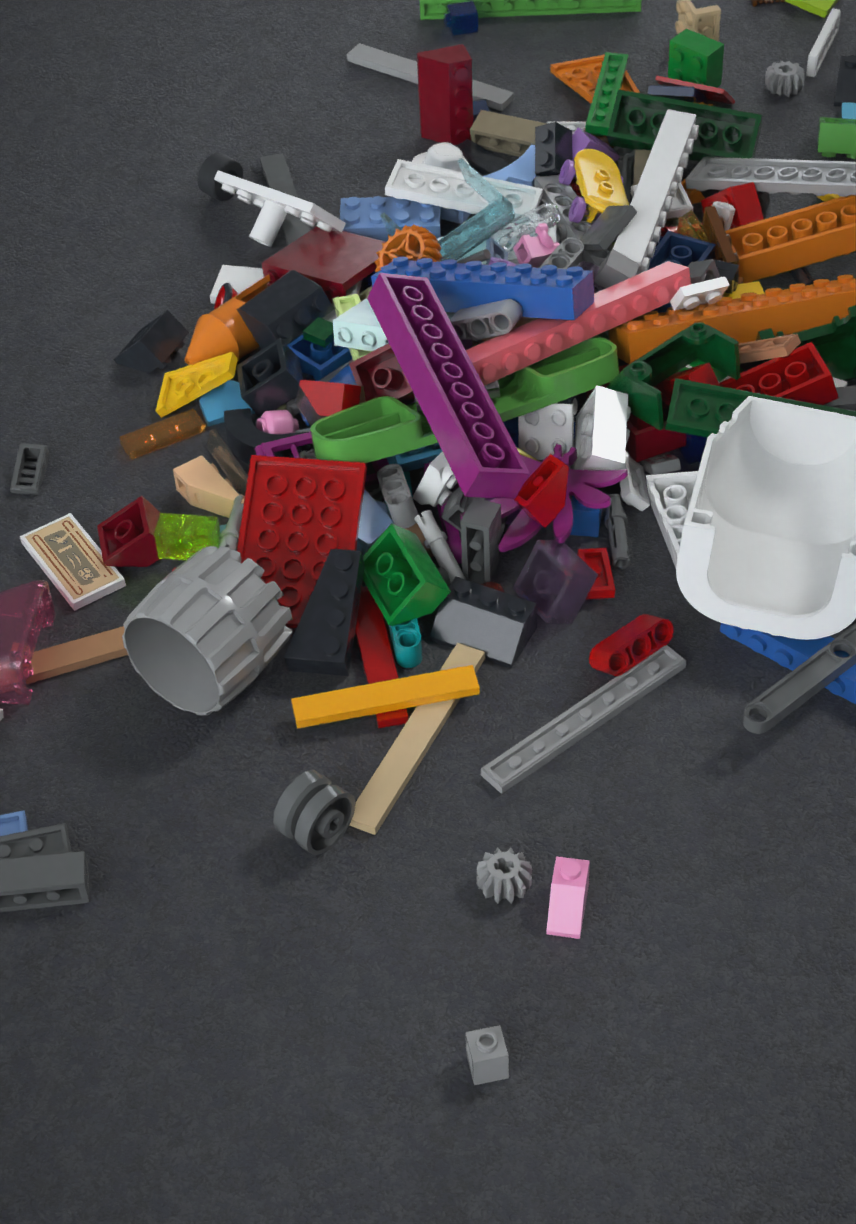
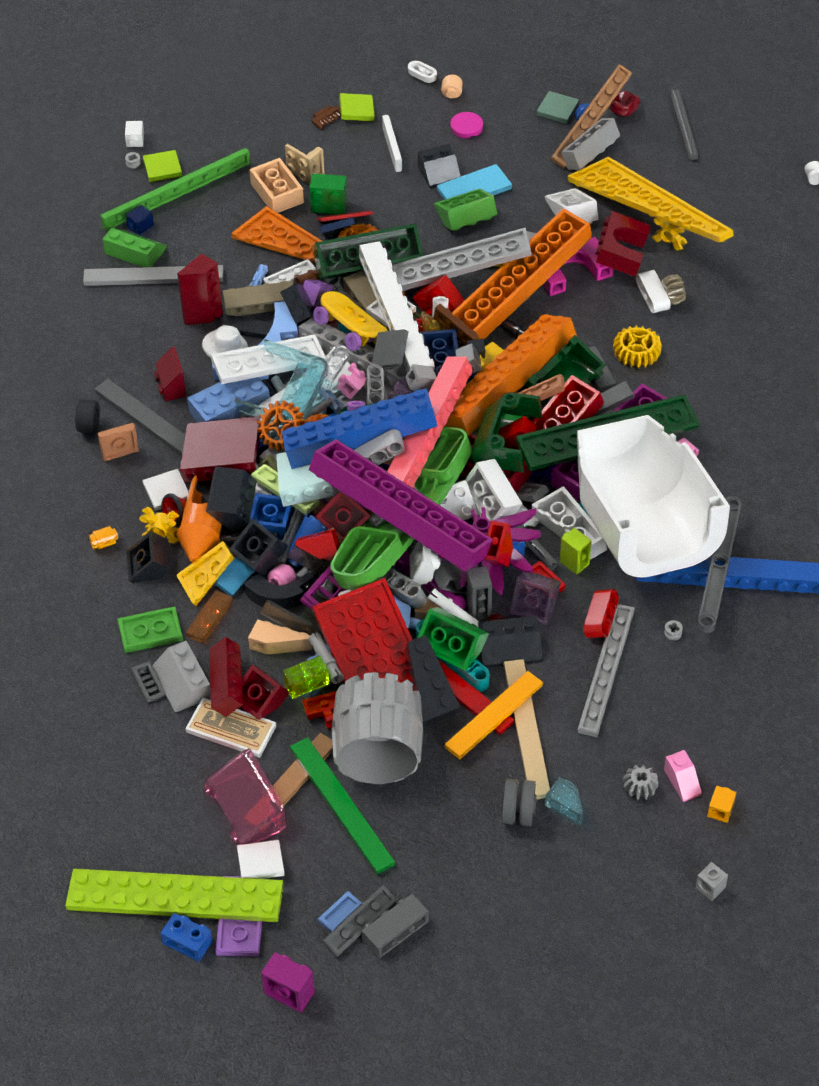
camera: 35 degrees left, 5 degrees up
white plate [214,171,346,247] -> none
dark green tile [303,317,334,348] -> none
green plate [585,52,628,136] -> none
white plate [670,276,730,311] -> none
light grey gear [765,60,805,97] -> none
none -> light orange brick [88,526,118,550]
none -> nougat tile [97,423,139,461]
none -> bright green slope [103,228,167,267]
none -> bright green tile [117,606,183,653]
none -> yellow pin [139,507,179,544]
none -> light grey slope [152,641,211,713]
none -> dark red slope [153,347,186,401]
none -> dark red brick [209,637,243,717]
none -> light blue axle [249,264,268,286]
none -> light nougat brick [250,158,304,213]
none -> green tile [290,737,395,875]
none -> clear light blue slope [545,777,583,826]
none -> lime brick [560,528,592,575]
none -> light grey bush [664,620,683,640]
none -> light orange brick [707,786,736,823]

